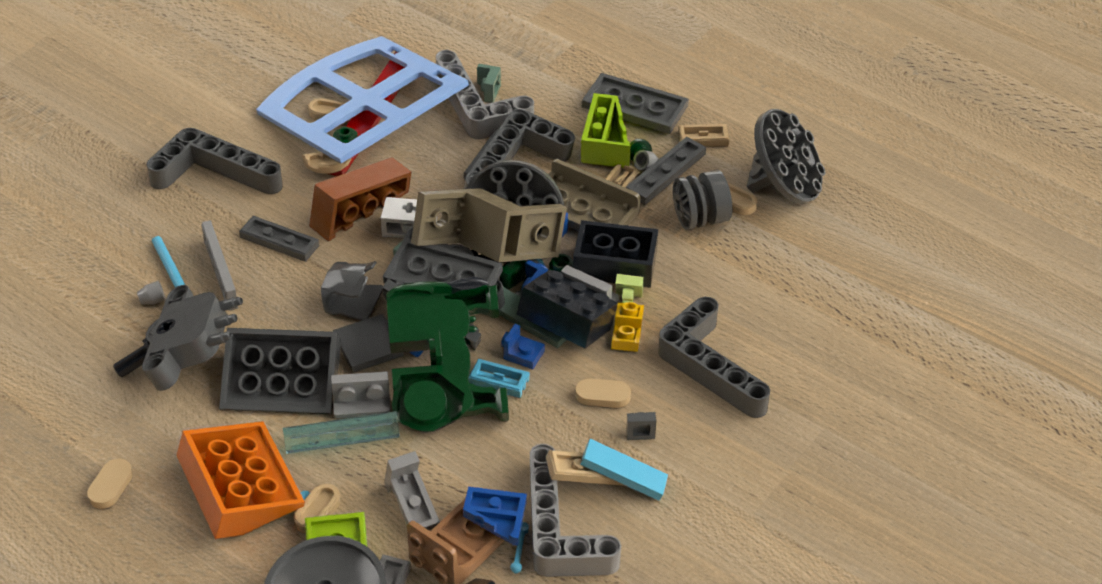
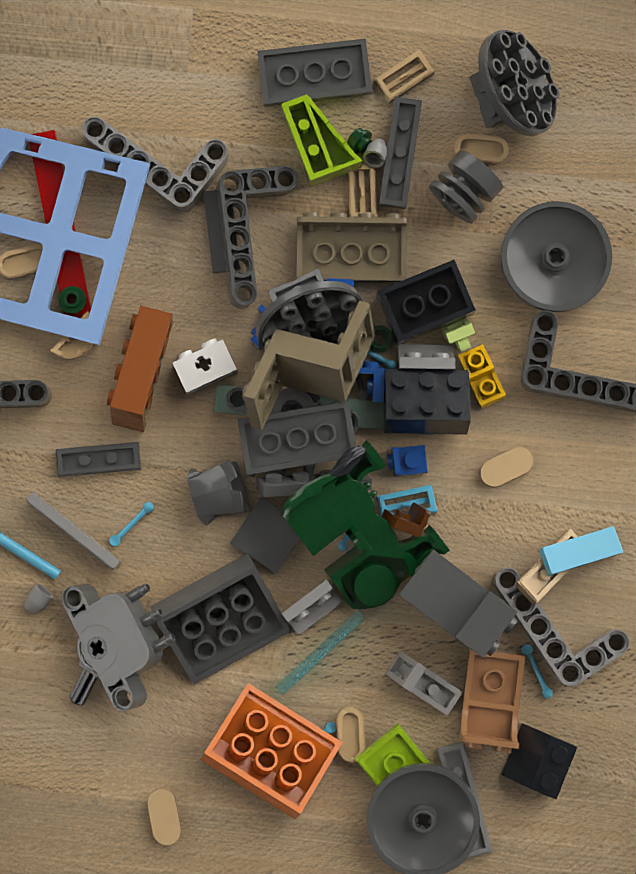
camera: 30 degrees left, 40 degrees up
blue wing [463,486,527,546] -> none
sand green bracket [477,64,501,103] -> none
dark grey plate [626,412,657,440] -> none
none -> medium azure hinge [109,502,154,546]
none -> reddish brown bracket [381,502,431,537]
none -> dark grey brick [398,550,518,658]
none -> dark grey dish [501,201,612,312]

